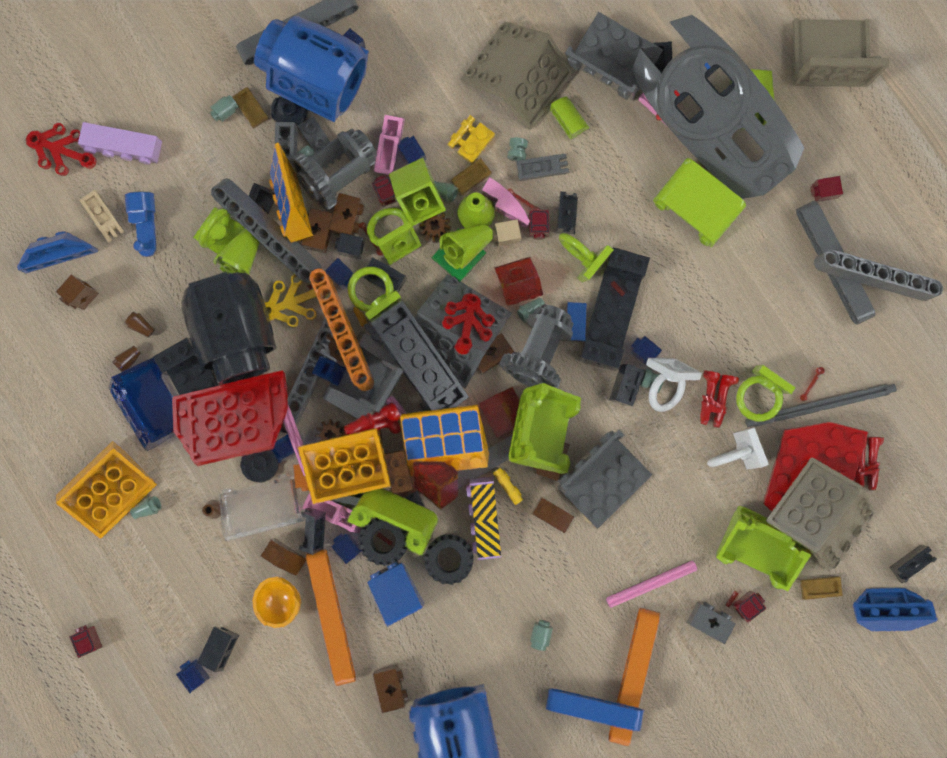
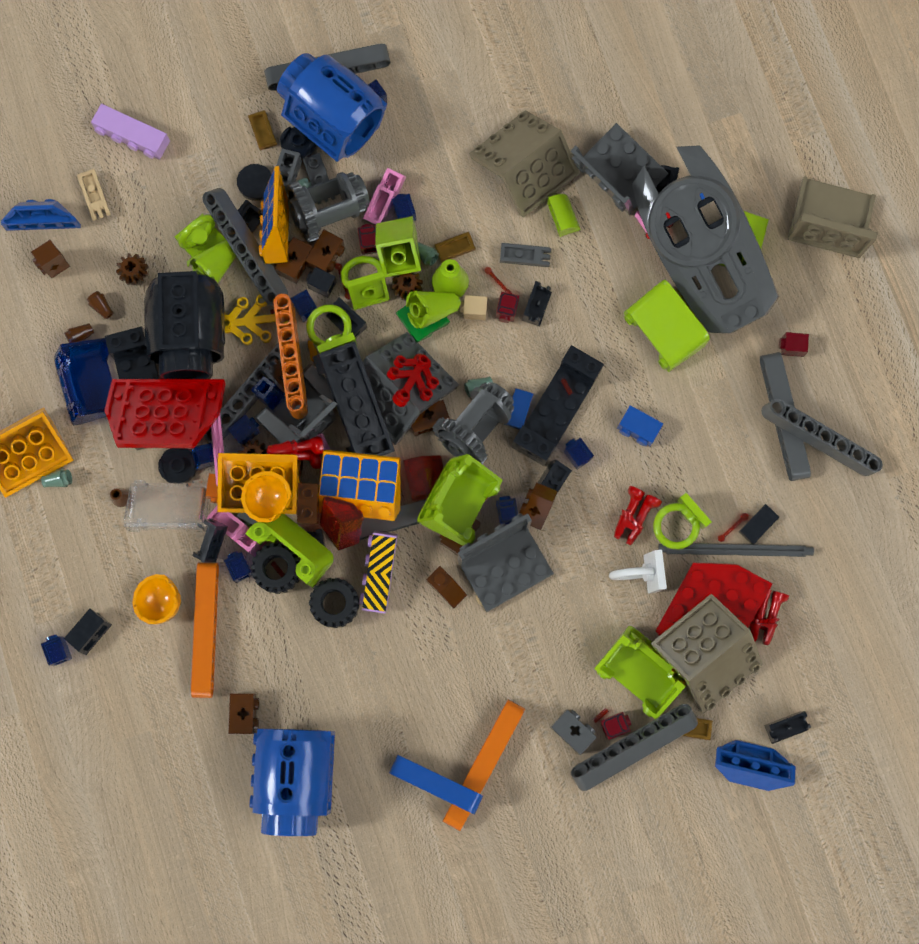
camera: 10 degrees right, 5 degrees down
red plant [26,123,97,176] -> none
blue piece [125,191,156,257] -> none
sand green brick [209,95,238,122] -> none
reddish brown slope [260,538,307,576] -> none
blue slope [367,562,425,627] -> none
yellow plate [447,115,495,164] -> none
bright pink slope [482,177,530,228] -> none
yellow plate [493,467,523,505] -> none
clear red slope [494,257,543,306] -> none
sand green wheel [507,137,528,161] -> none
sand green brick [530,620,553,651] -> none
lime tile [558,233,613,283] -> none
bright pink axle [606,561,697,608] -> none
sand green wheel [640,368,664,393] -> none
white tile [646,358,702,412] -> none
none -> reddish brown gear [116,253,149,286]
none -> clear blue brick [228,415,260,445]
none -> black tile [237,164,272,201]
none -> light orange cylinder [241,471,292,523]
none -> clear blue brick [496,496,518,525]
none -> reddish brown brick [519,482,558,530]
none -> dark grey beam [571,704,698,791]
none -> blue brick [617,405,663,447]
none -> black tile [739,504,779,544]

